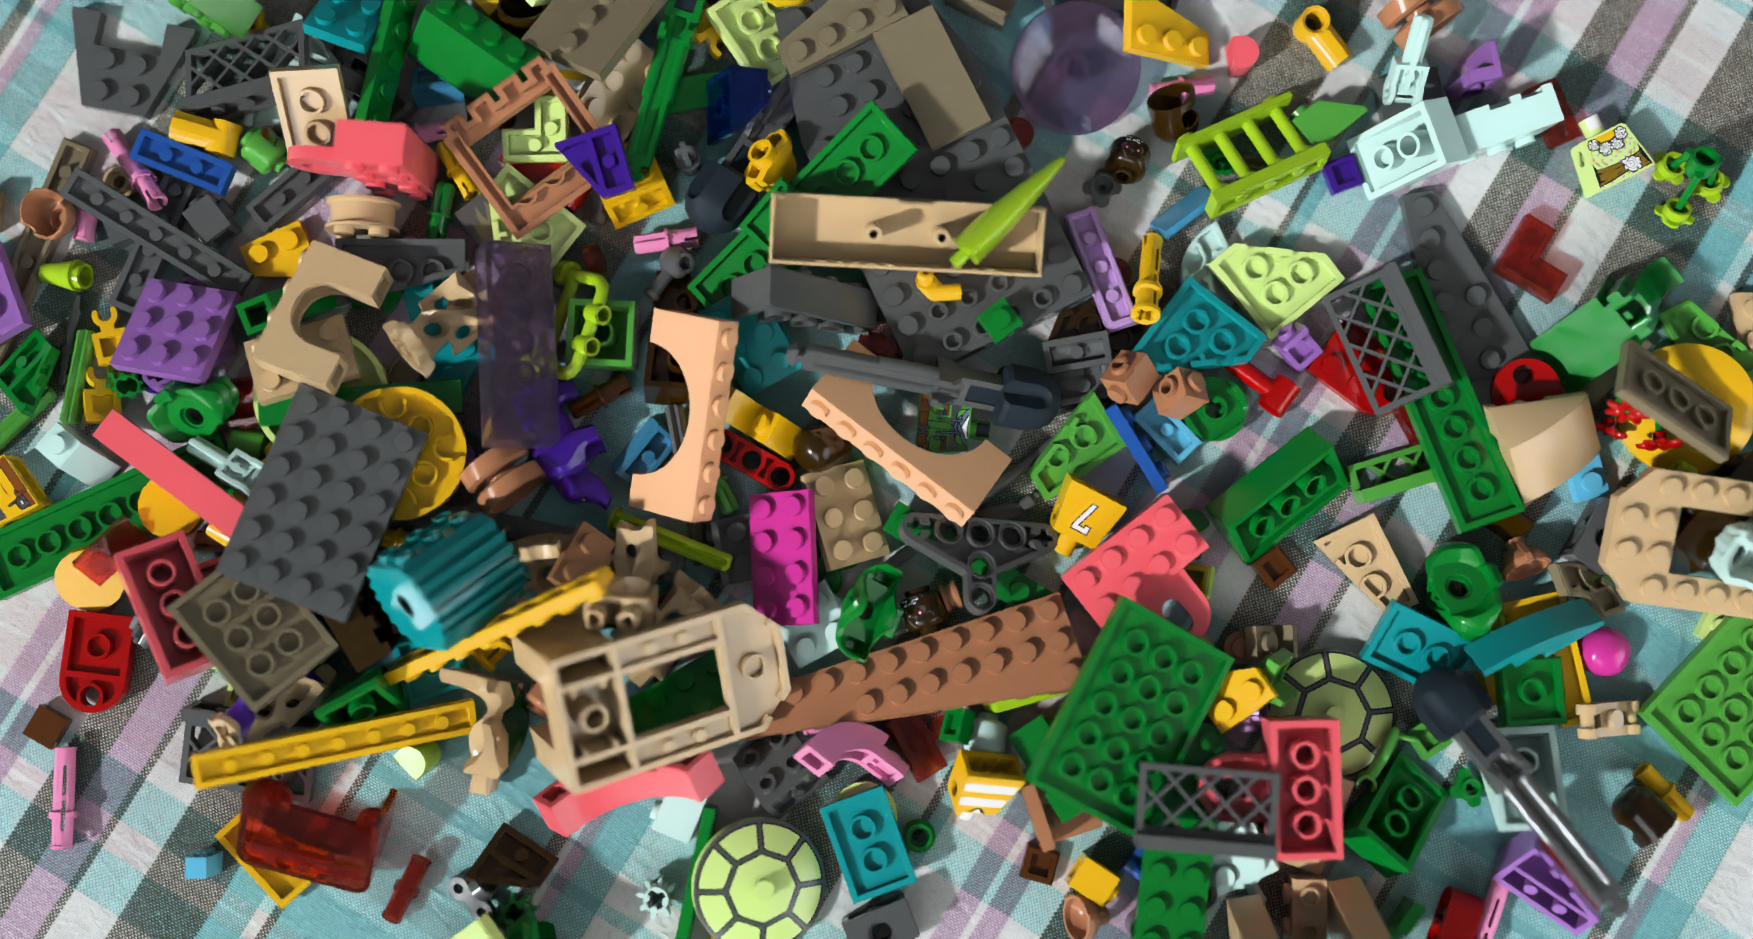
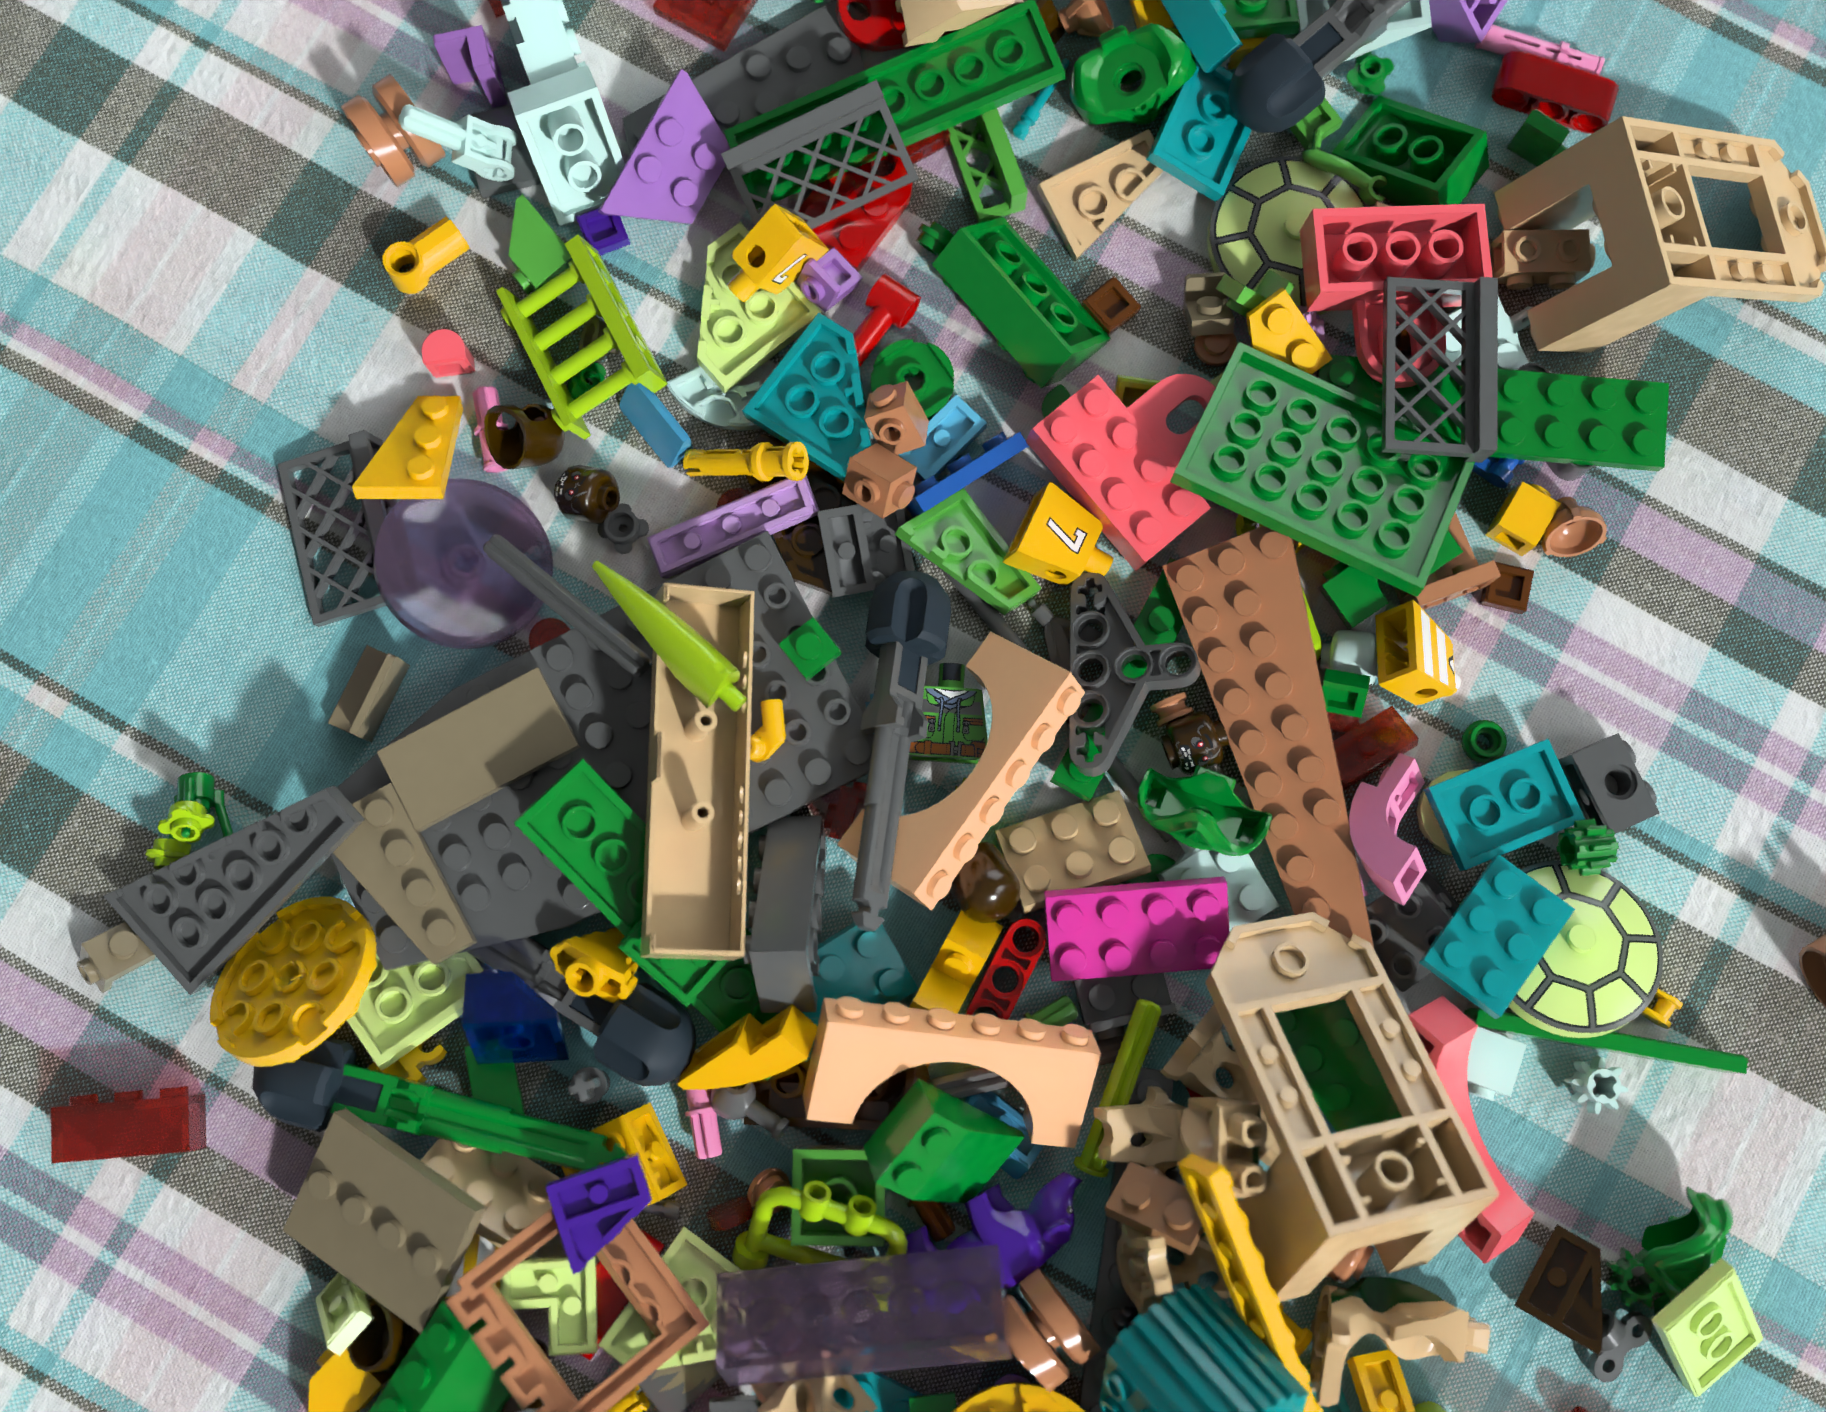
camera: 95 degrees left, 5 degrees down
none -> dark grey axle [483,534,652,678]
none -> medium lavender wing [598,69,730,225]
none -> yellow slope [677,1004,818,1090]
none -> yellow torso [727,204,829,303]
none -> nougat plate [747,1168,791,1214]
none -> green slope [863,1079,1025,1203]
none -> green plate [916,221,954,257]
none -> teal piece [1012,58,1070,140]
none -> teal plate [1419,854,1575,1019]
none -> green gear [1556,819,1619,876]

